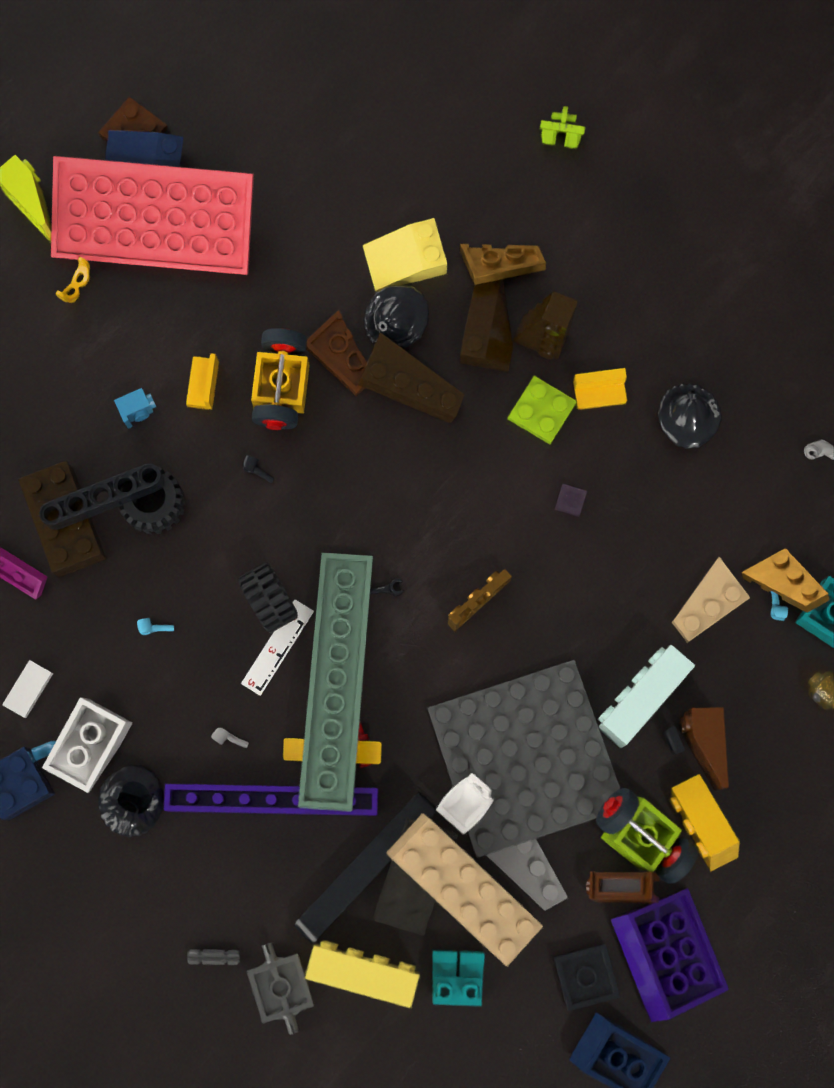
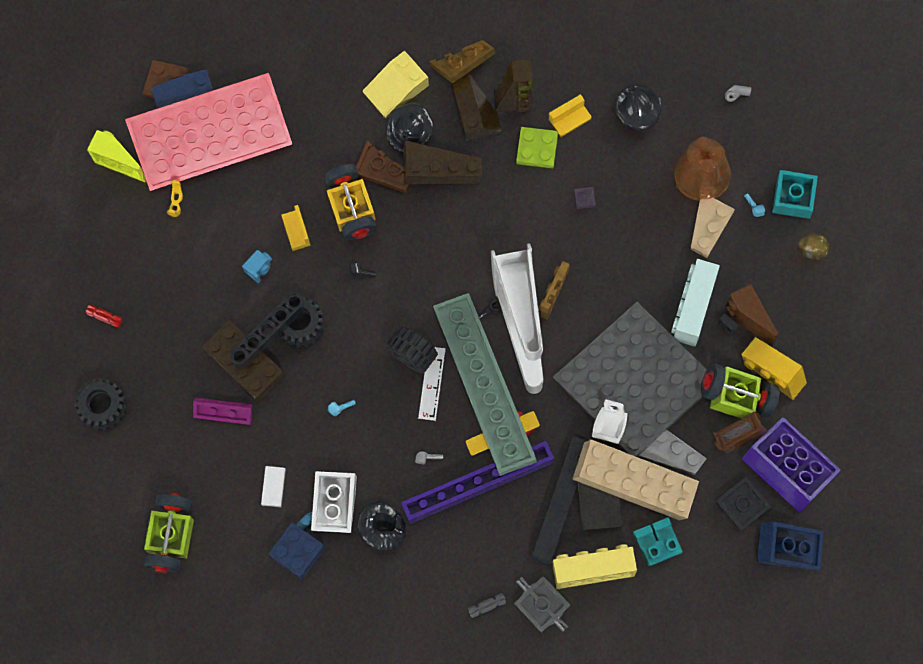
camera: 20 degrees left, 5 degrees down
pearl gold wing [742,548,829,613] -> none
none -> white piece [491,243,543,394]
none -> clear orange cone [674,137,731,201]

